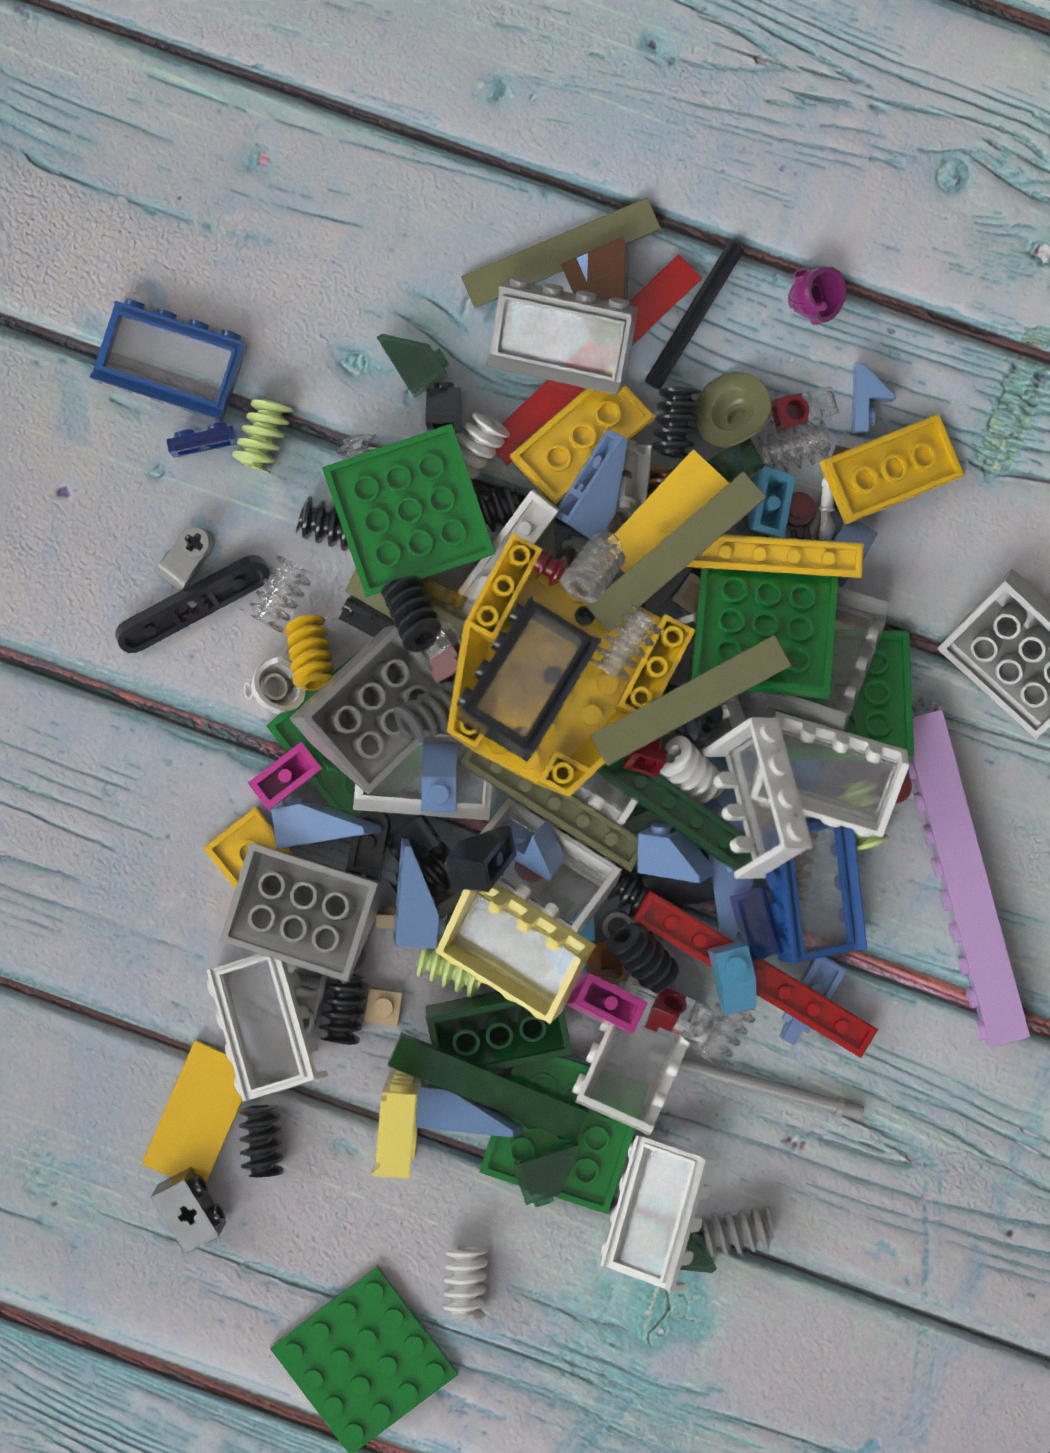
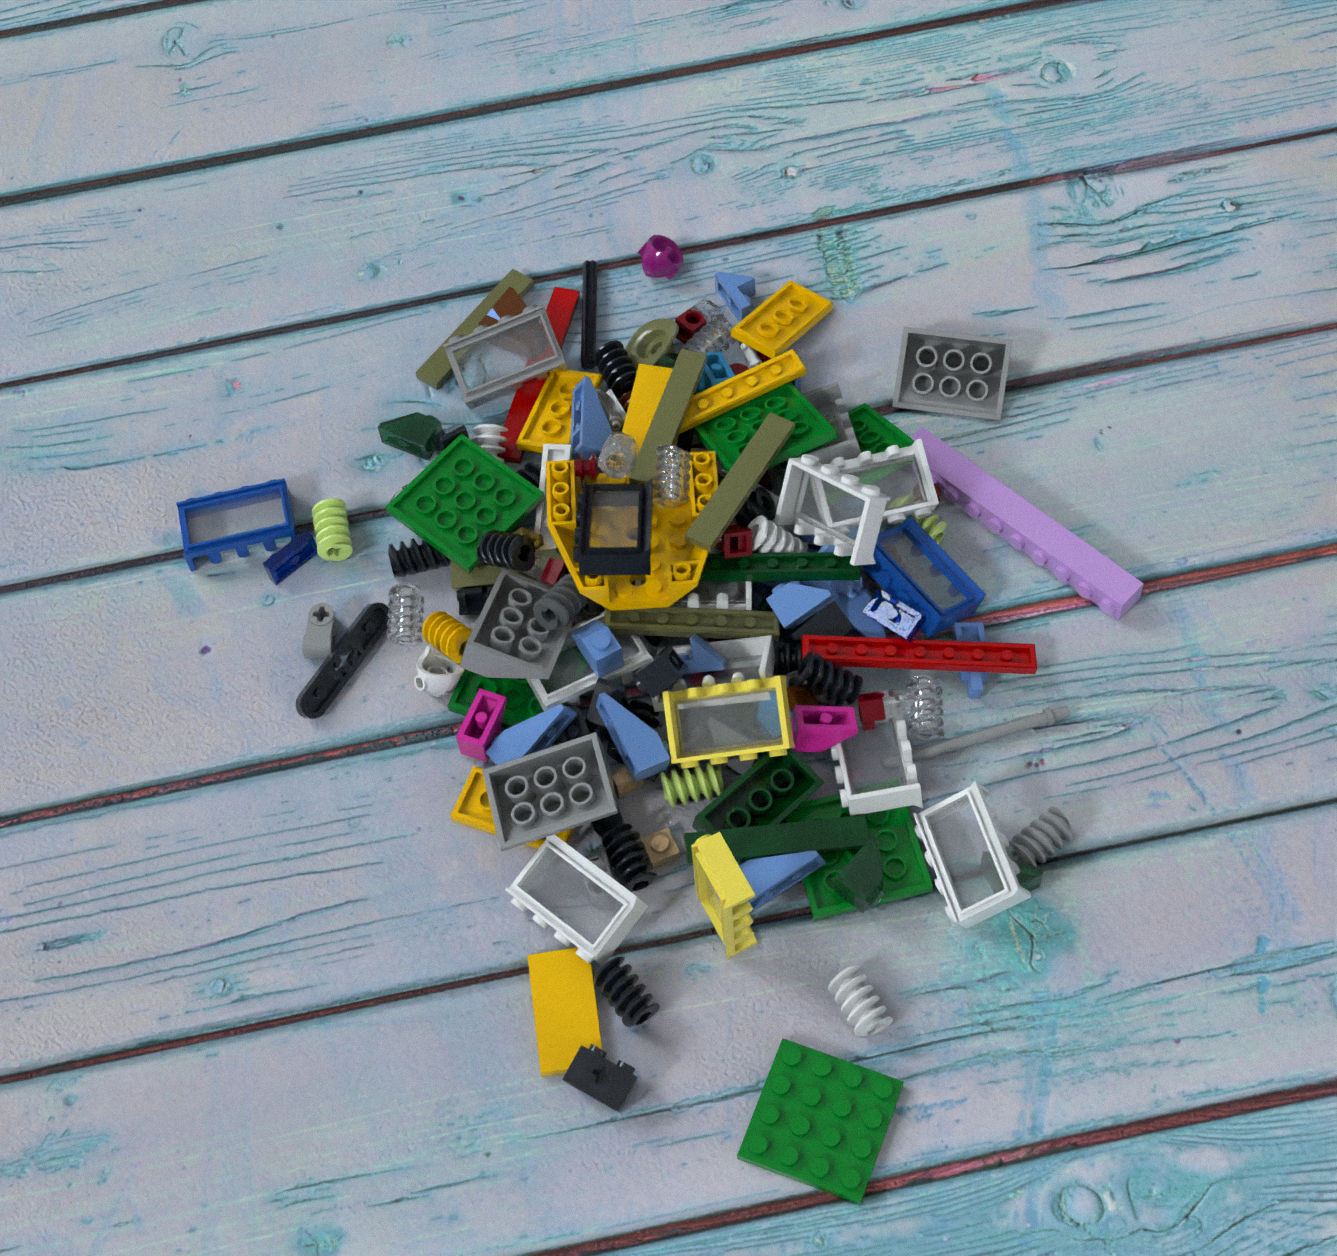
camera: 30 degrees left, 30 degrees down
dark azure slope [708,941,757,1016] -> none

